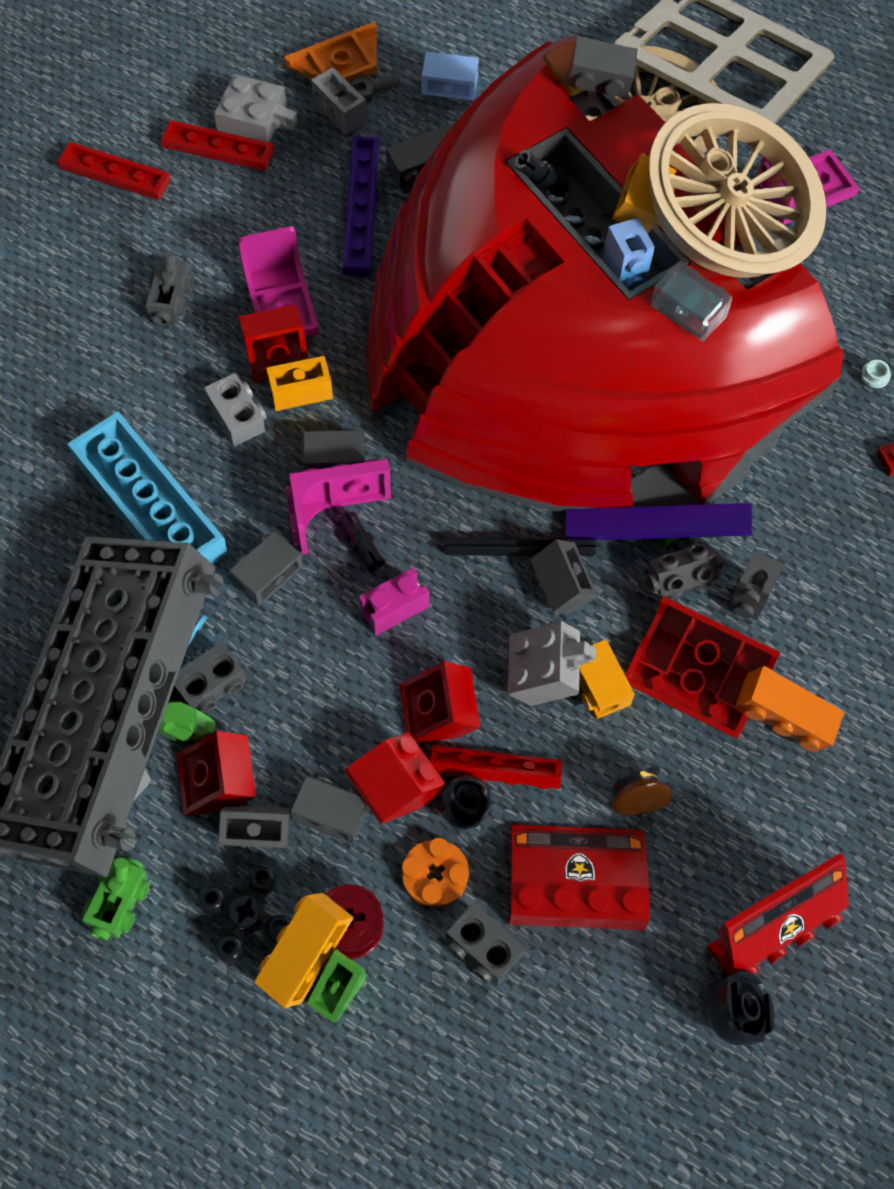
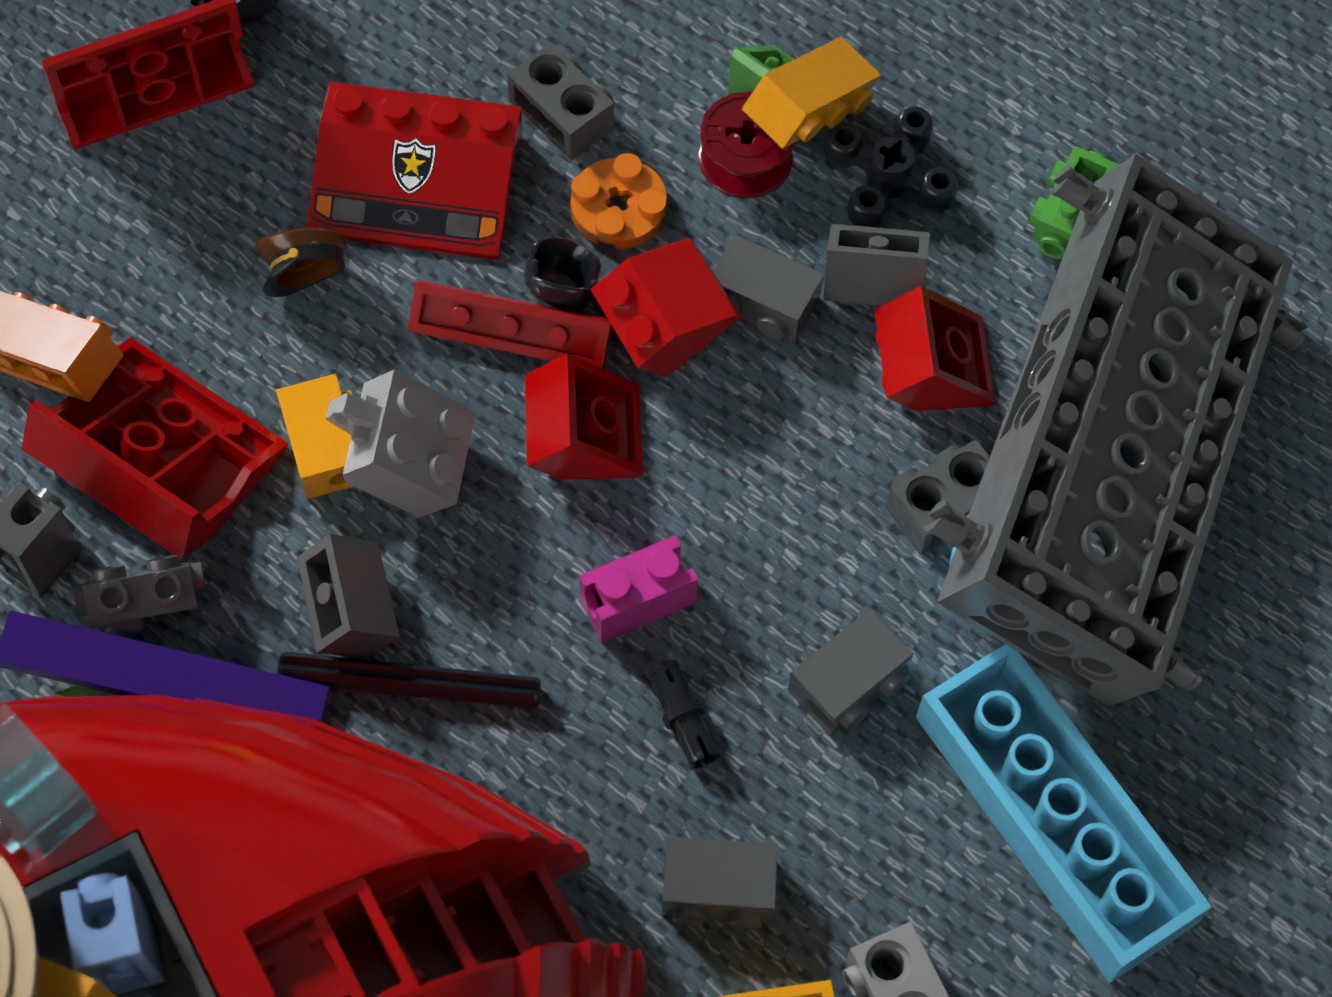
camera: 175 degrees left, 0 degrees up
bright green rock [158,700,216,742] -> none
dark pink bracket [285,459,391,554] -> none

